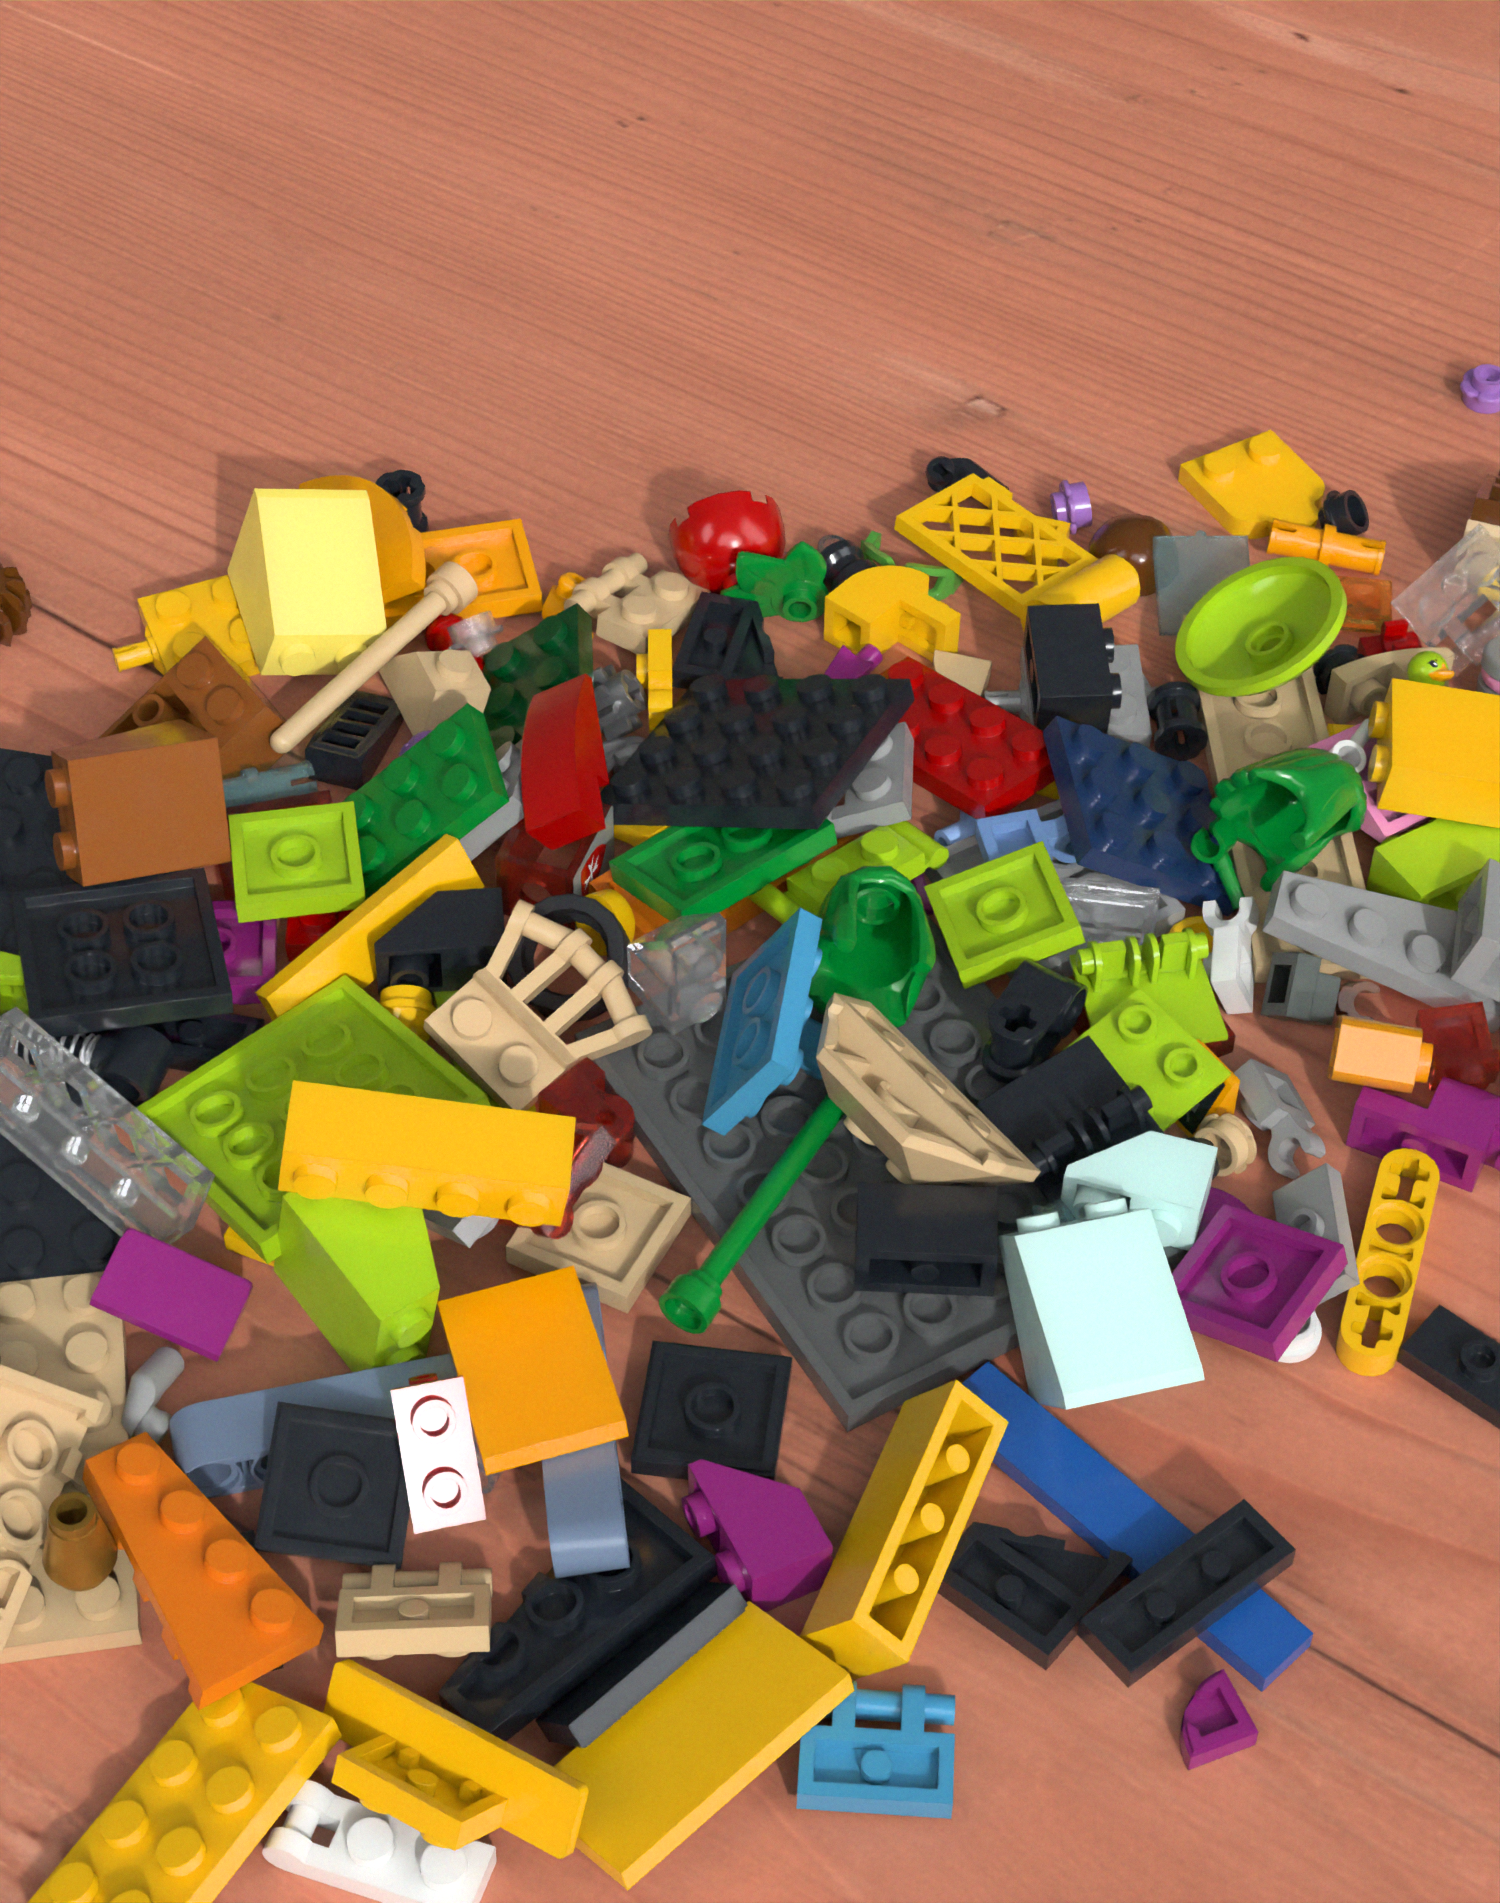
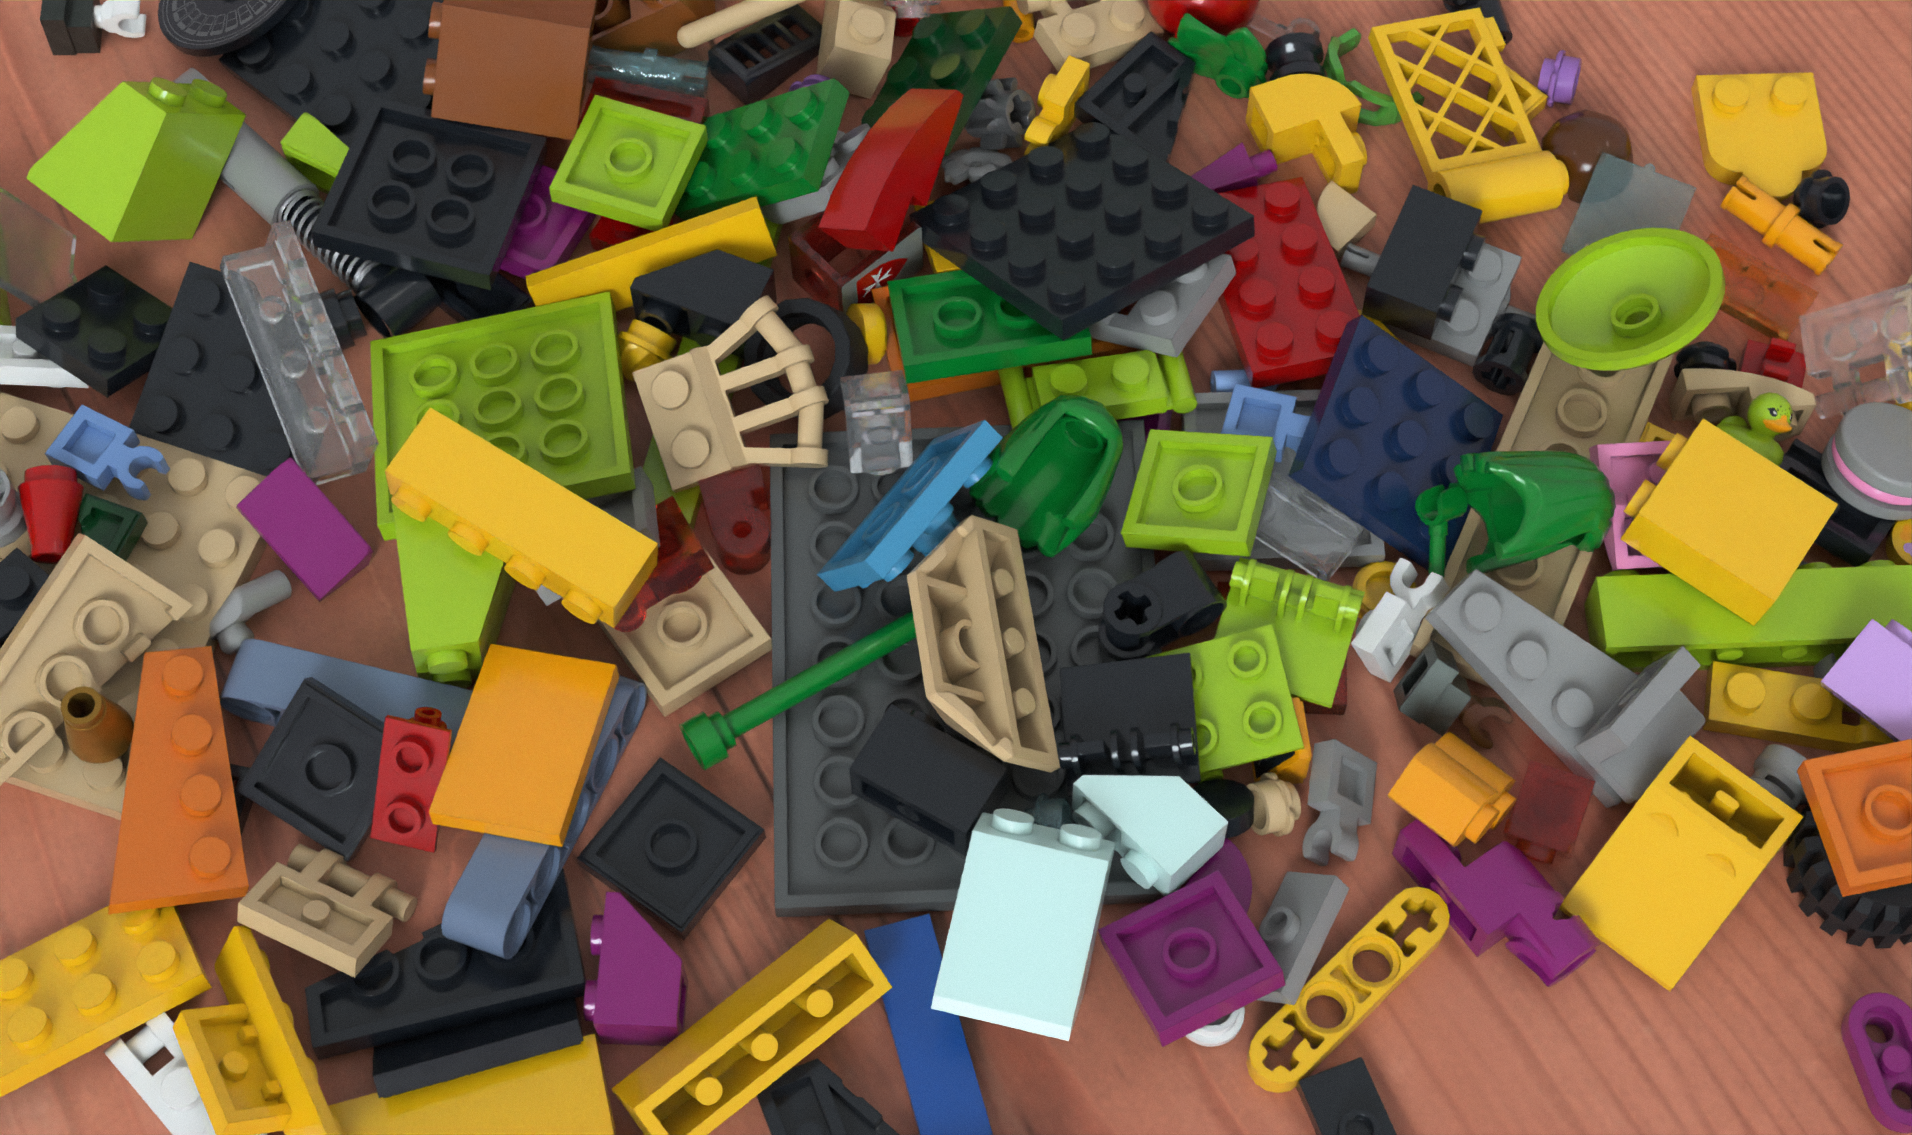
camera: 30 degrees right, 15 degrees up
white hand [1329,719,1370,774] -> none

